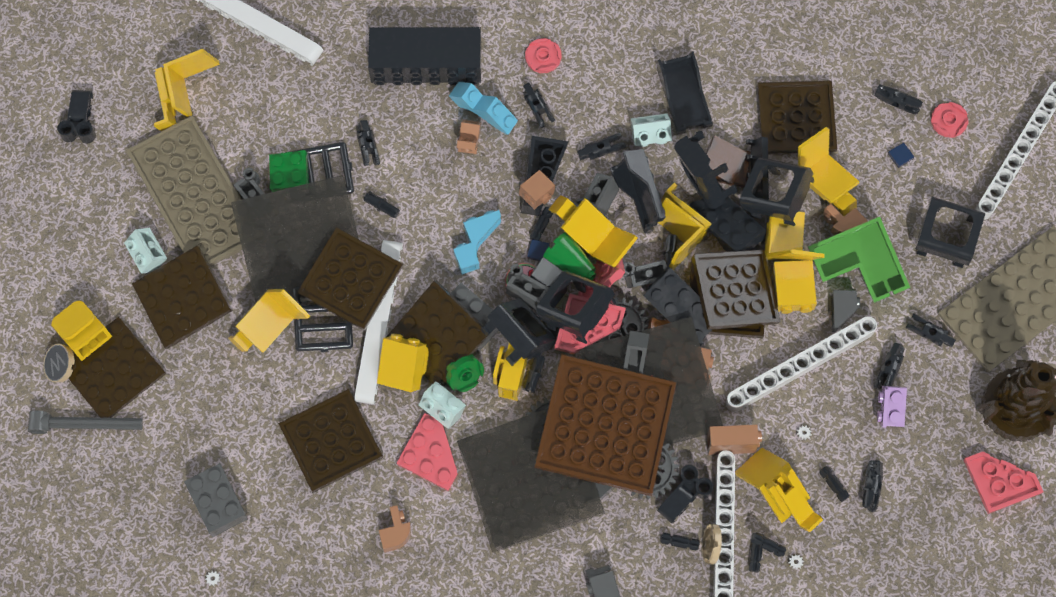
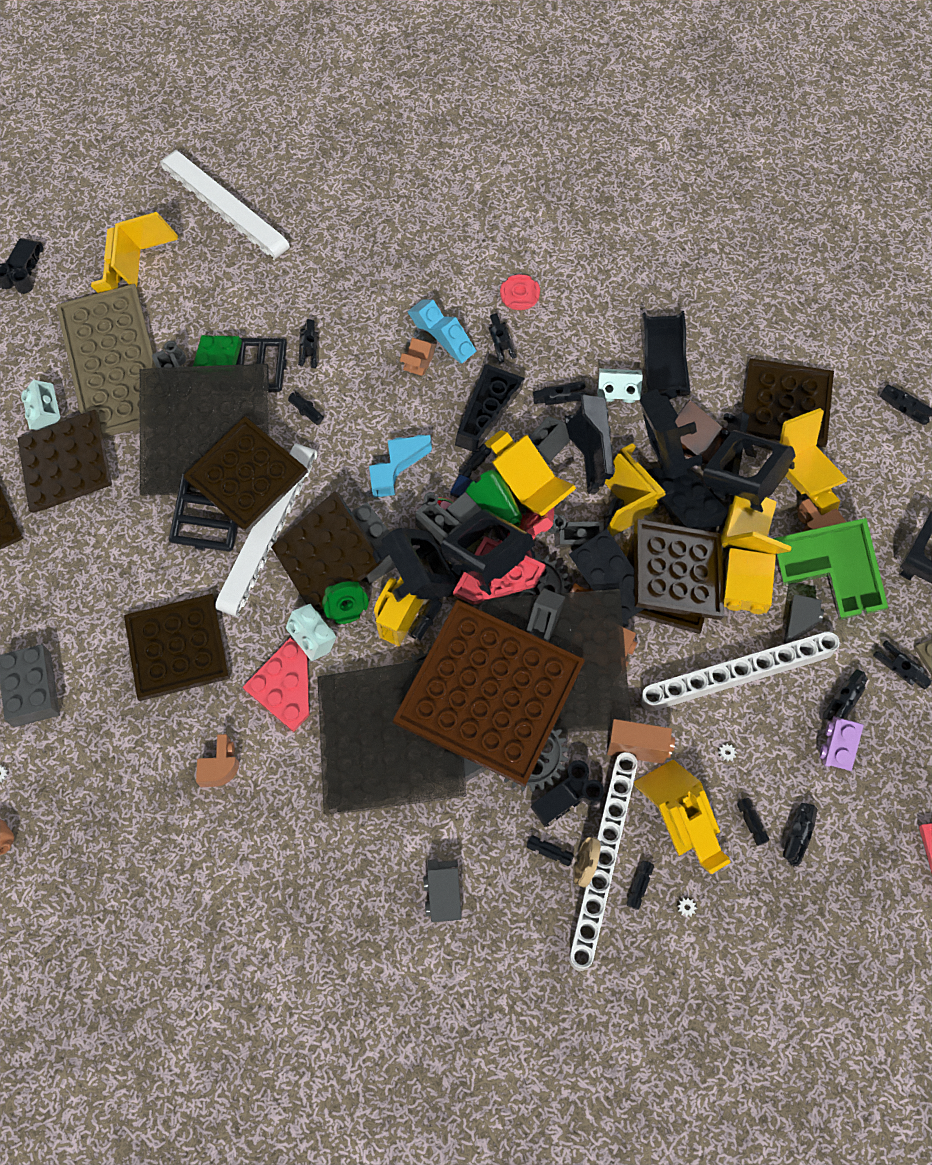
camera: 15 degrees right, 5 degrees down
yellow piece [228,289,310,353] -> none
black brick [368,27,482,85] -> none
yellow brick [377,334,429,392] -> none
nougat head [519,170,555,210] -> none
black axle [750,532,786,557] -> none
dark blue tile [888,142,914,168] -> none

